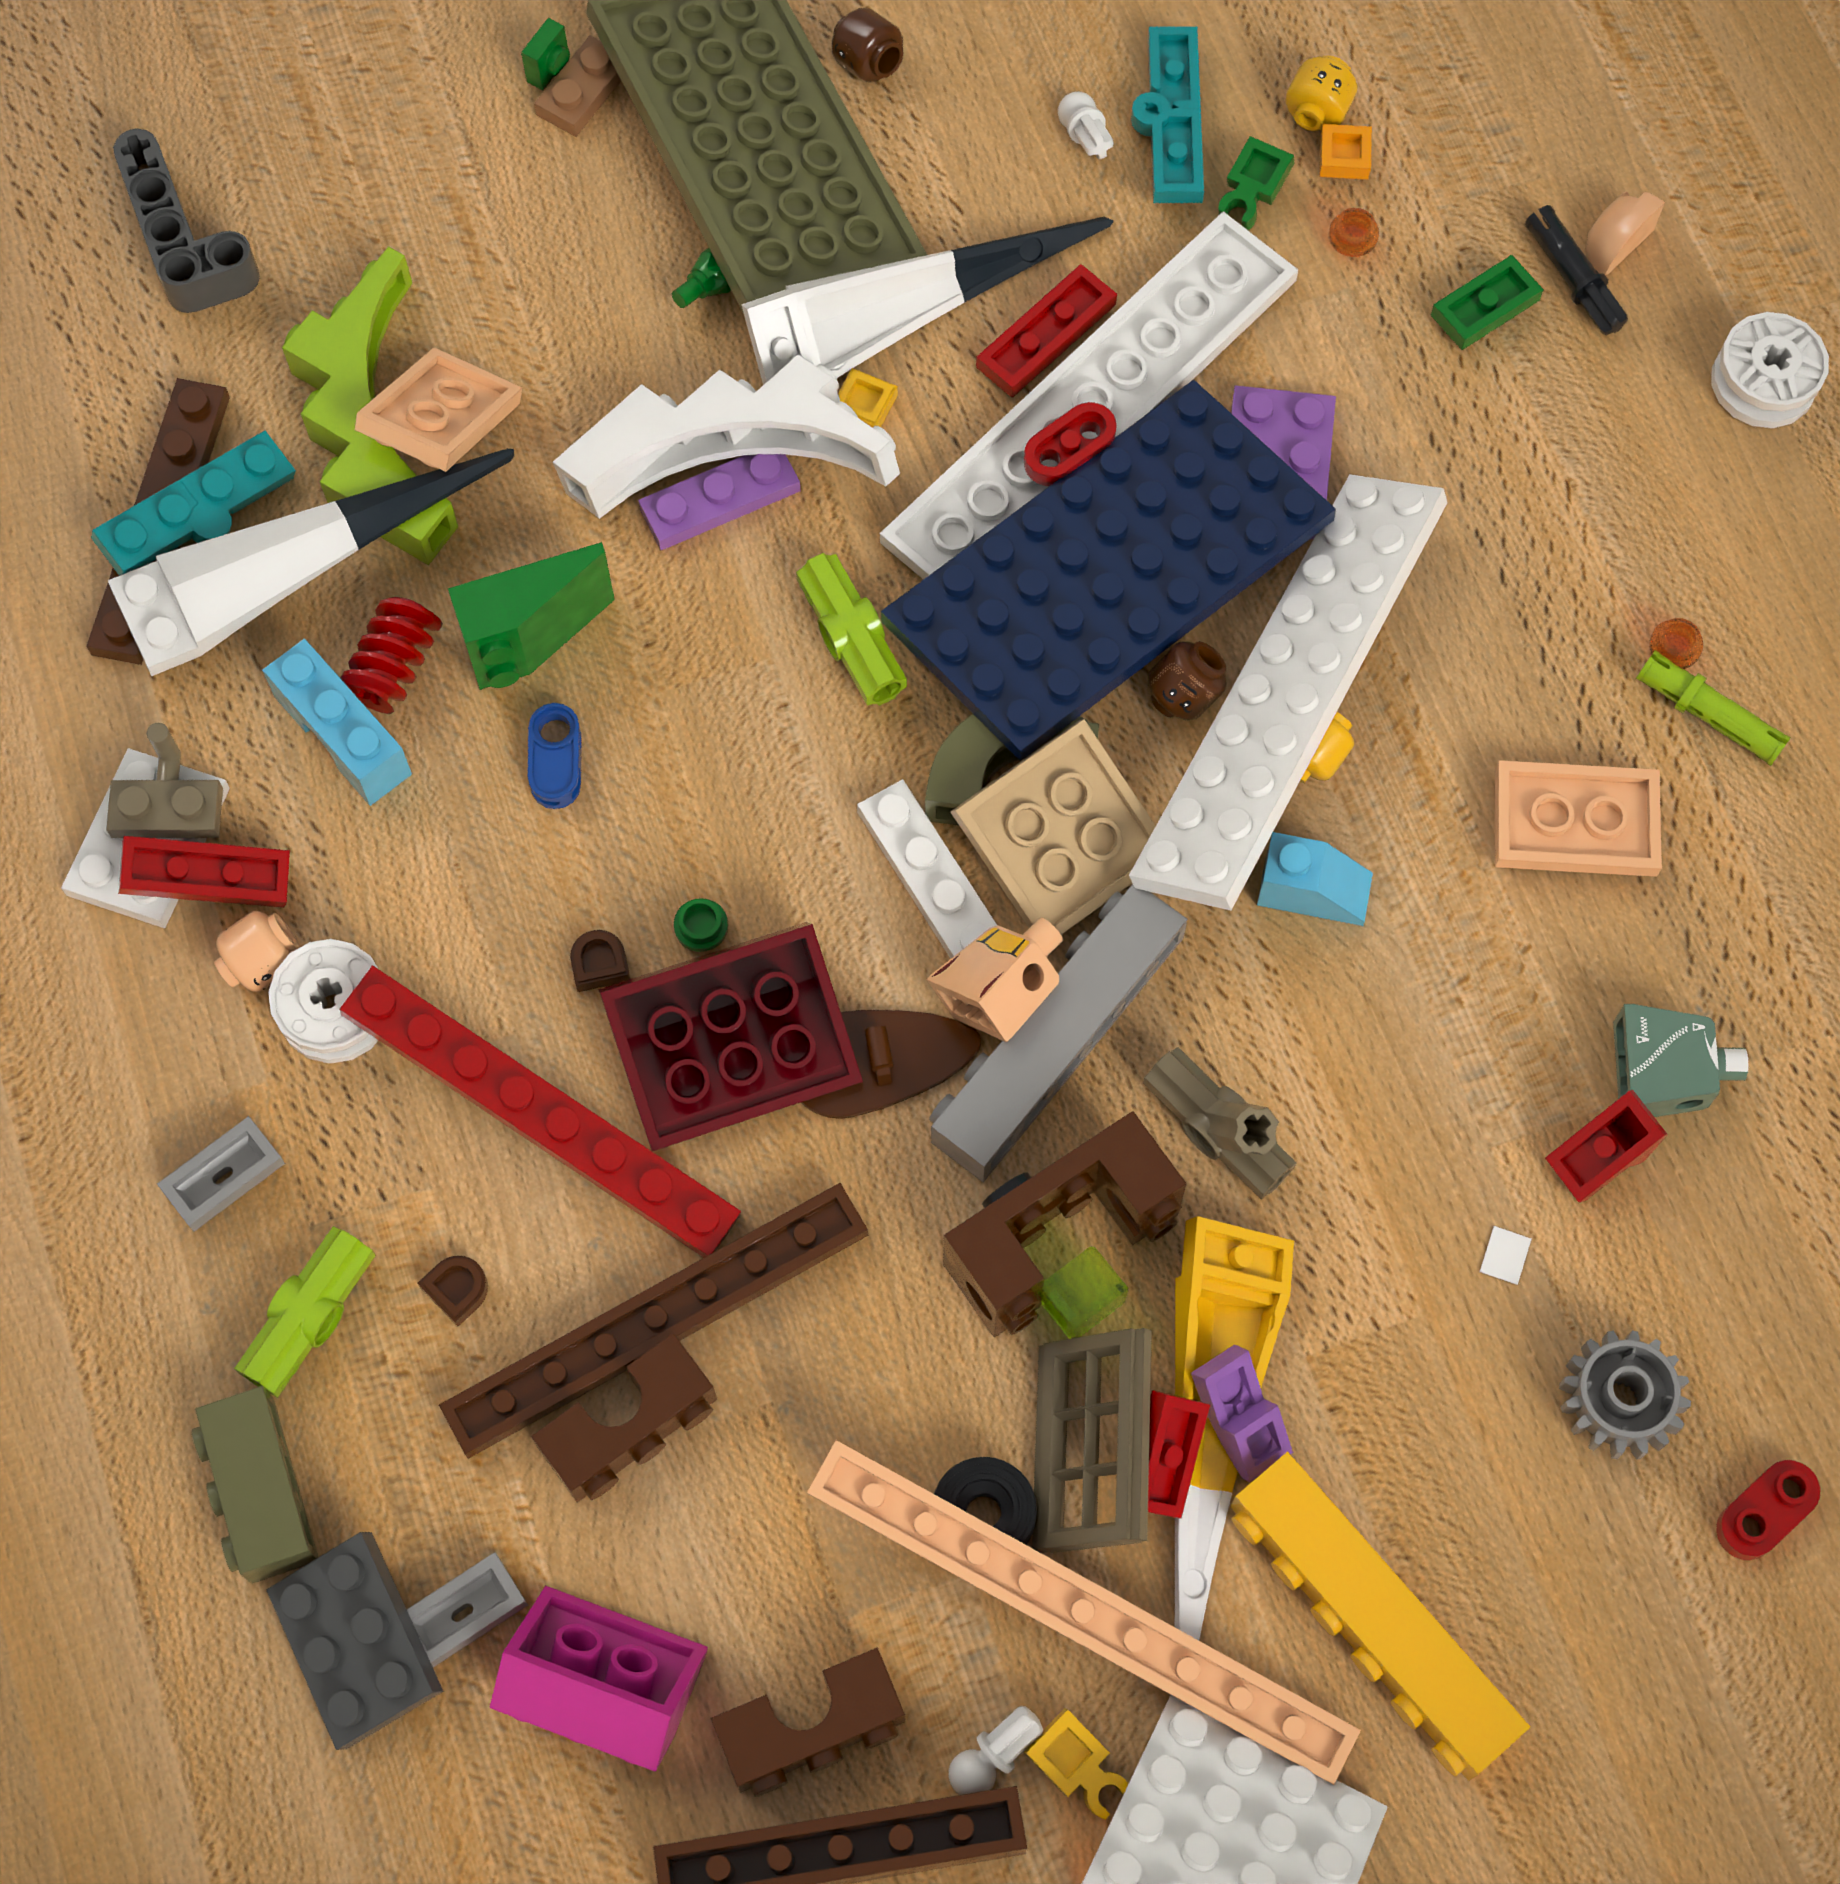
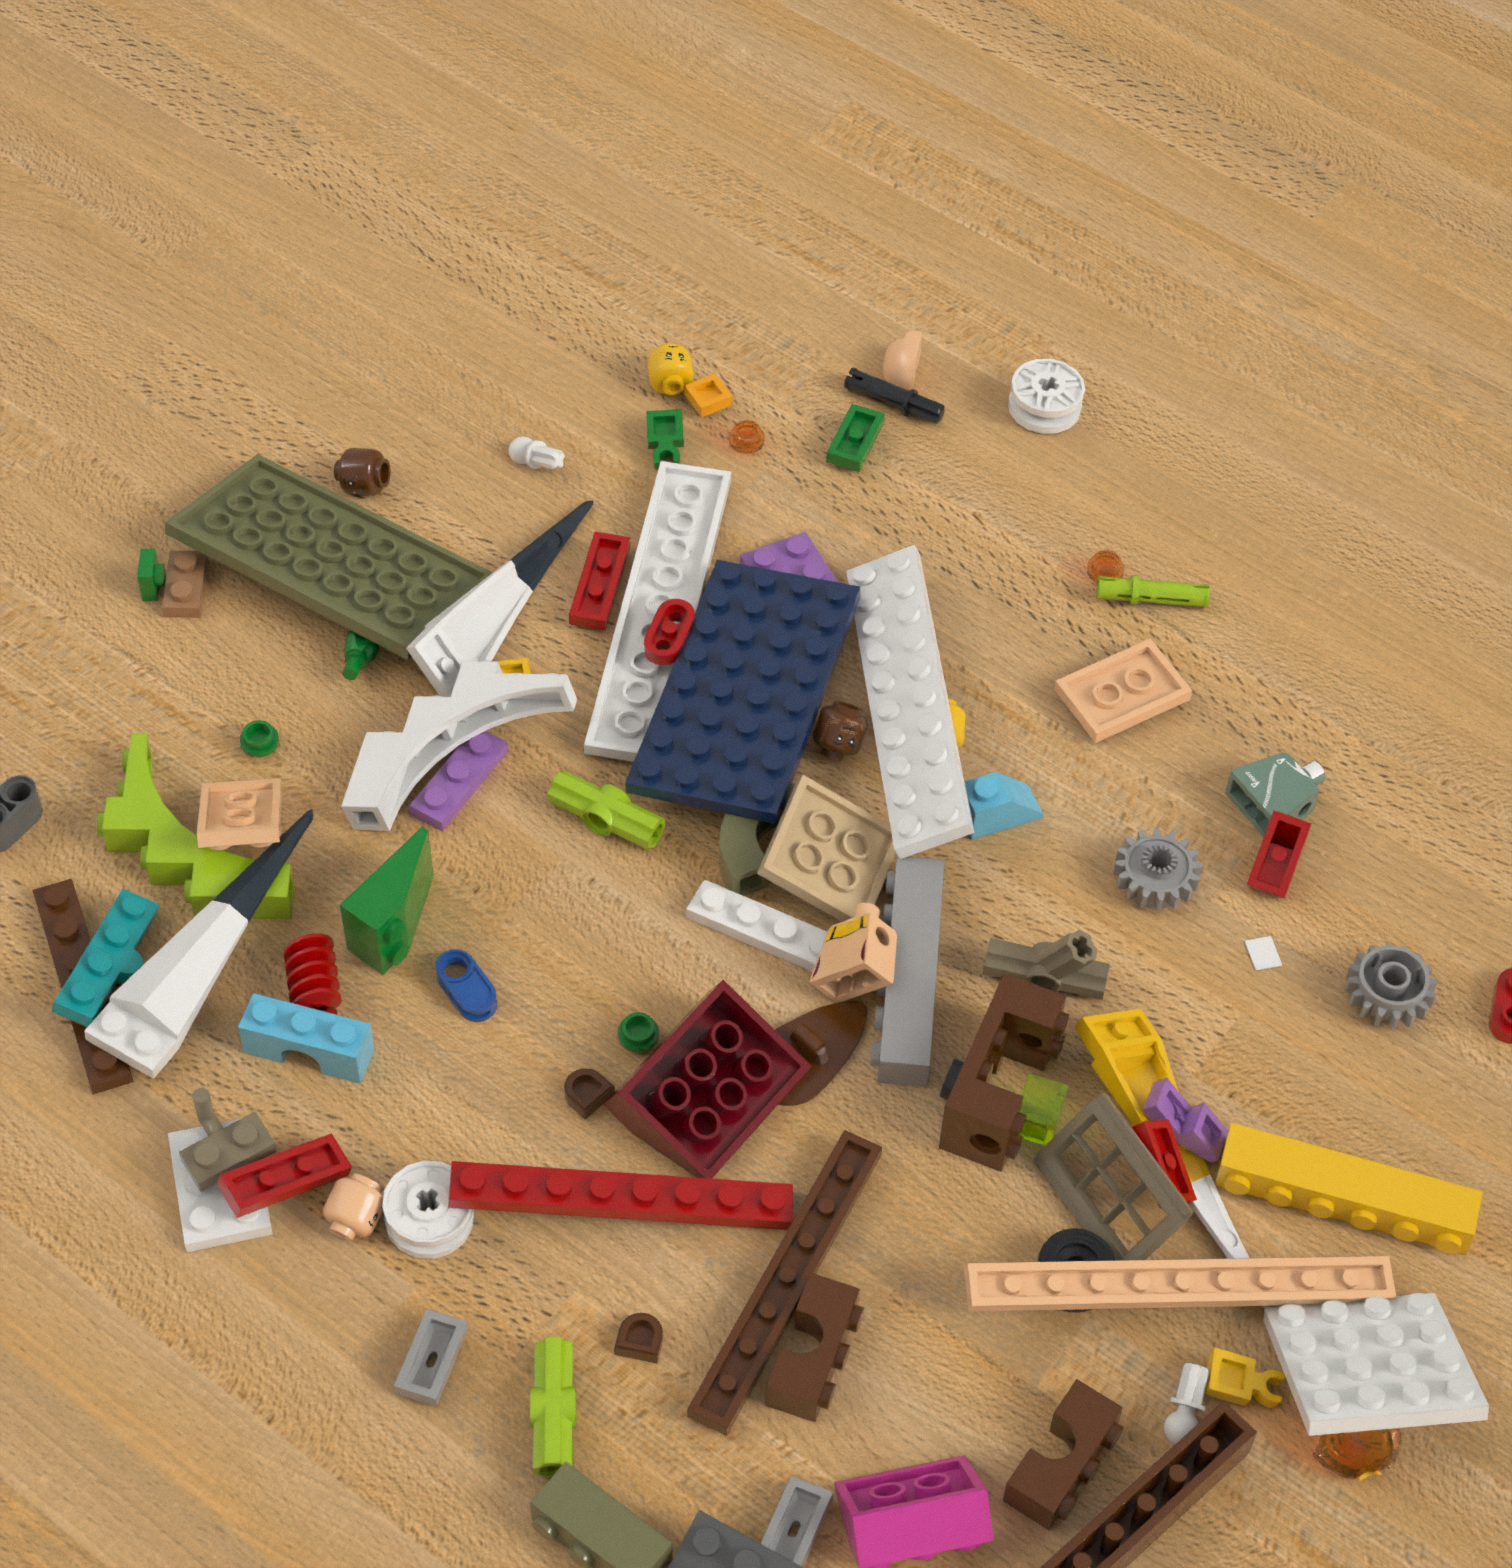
camera: 35 degrees left, 15 degrees down
teal hinge [1131,27,1204,203] -> none
none -> green plate [240,720,279,757]
none -> light grey gear [1113,828,1202,911]

